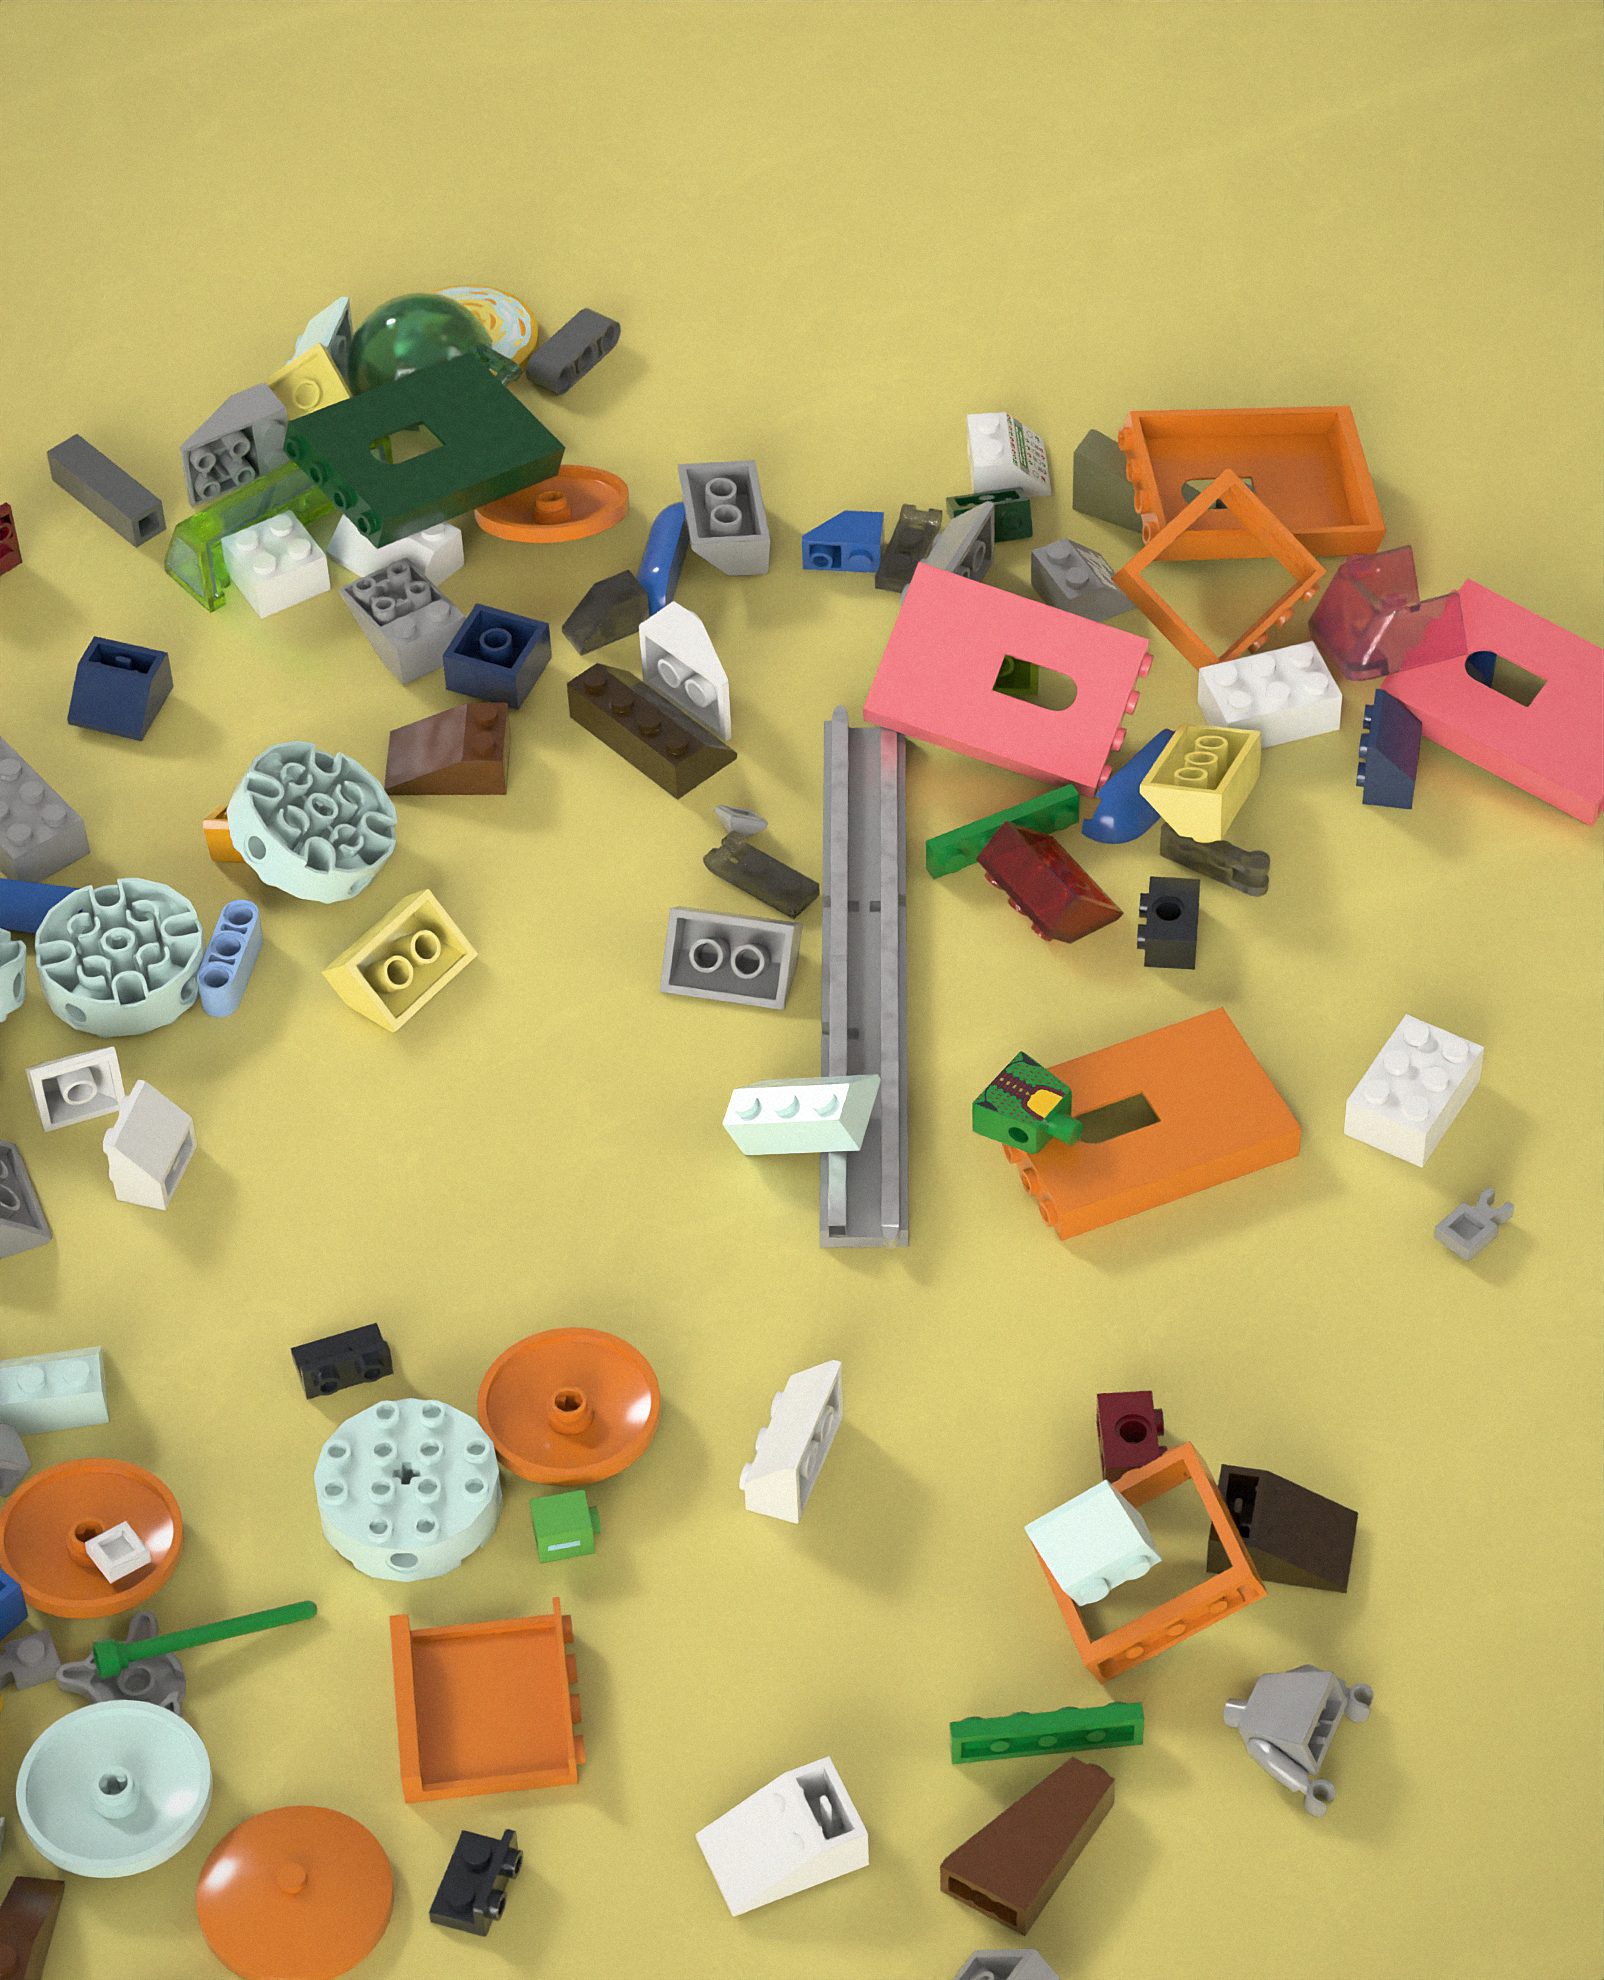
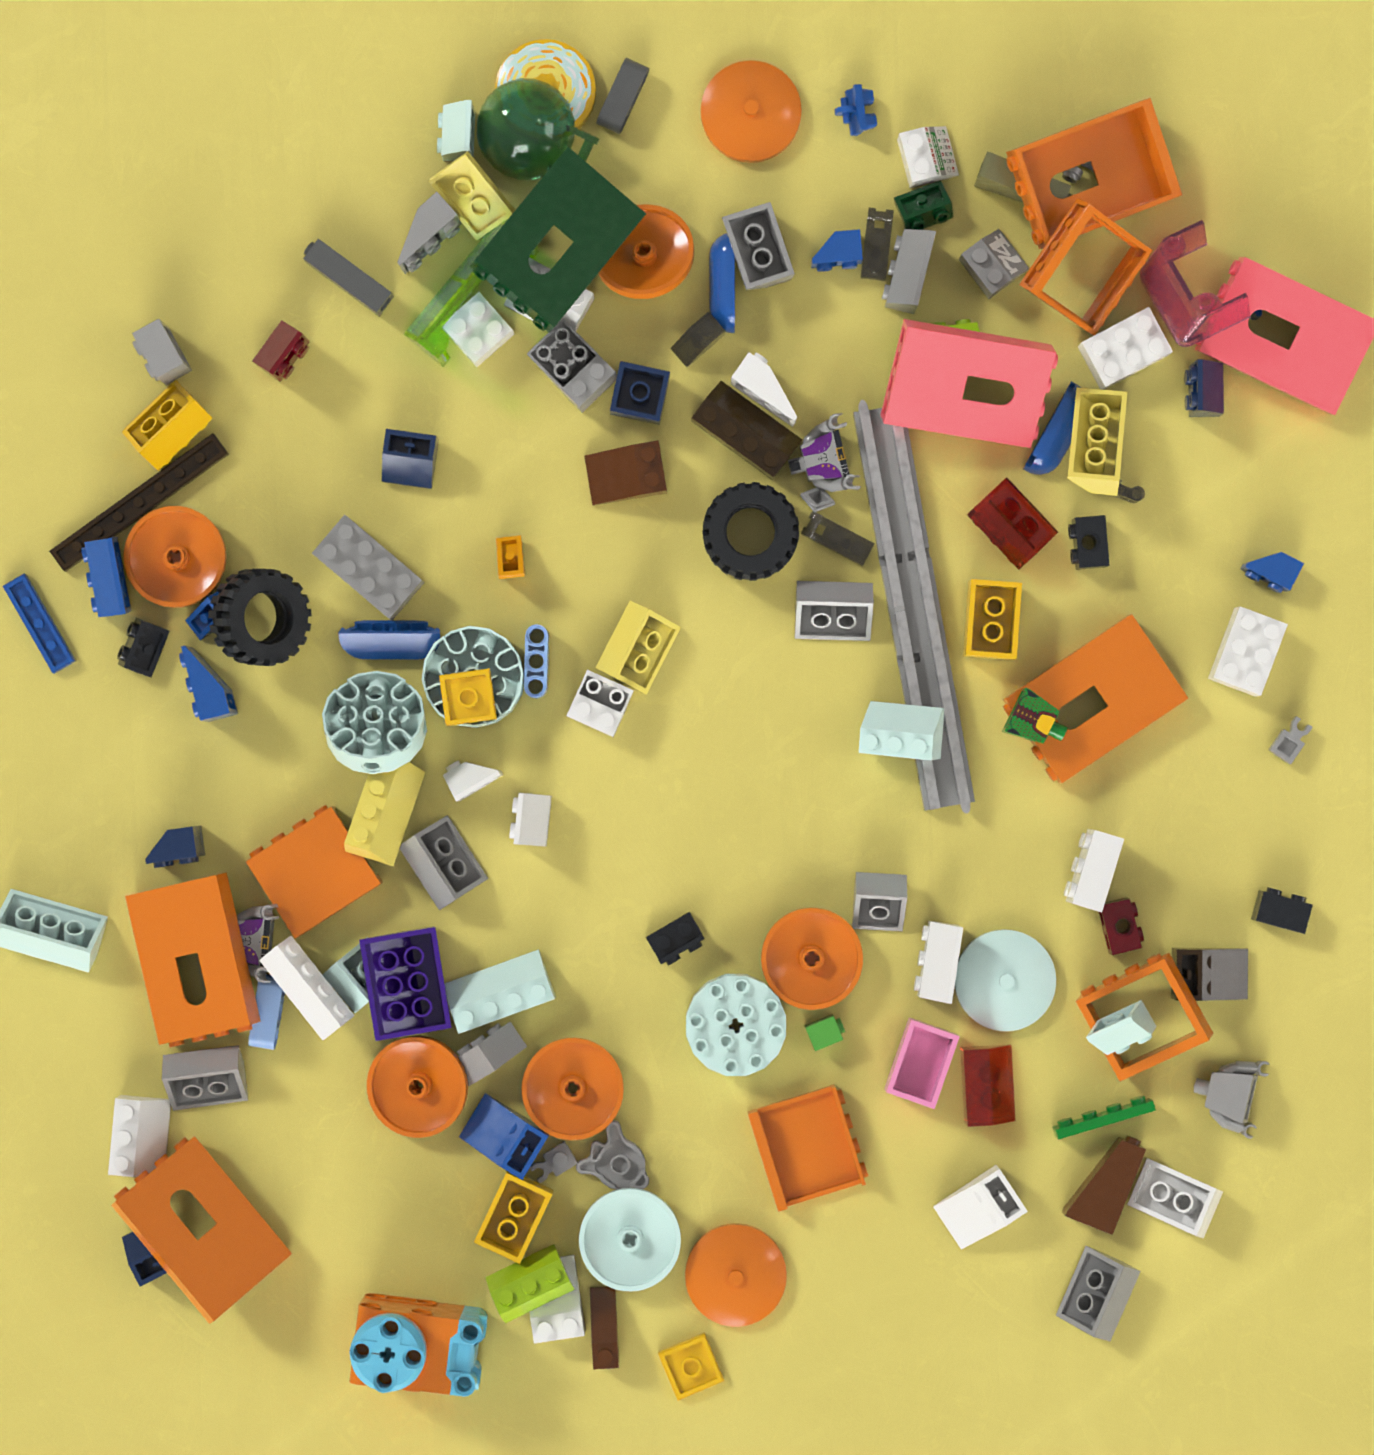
camera: 10 degrees left, 40 degrees up
white tile [85,1521,151,1583] -> none
green piece [92,1600,317,1679] -> none
light aqua brick [227,741,397,904] -> none
black bracket [429,1828,523,1937] -> none
green plate [926,783,1080,879] -> none
none -> yellow tile [439,668,497,726]
none -> white slope [567,670,634,737]
none -> orange dish [701,60,802,163]
none -> black tyre [702,482,800,581]
none -> light grey torso [788,413,861,492]
none -> blue hips [834,84,877,136]
none -> light grey slope [852,872,907,931]
none -> bright pink piece [884,1017,960,1109]
none -> light aqua dish [955,929,1056,1031]
none -> clear red slope [960,1045,1016,1127]
none -> yellow brick [963,579,1022,660]
none -> white brick [1064,829,1124,913]
none -> white slope [1127,1158,1223,1239]
none -> blue slope [1240,552,1304,593]
none -> black brick [1251,887,1313,934]

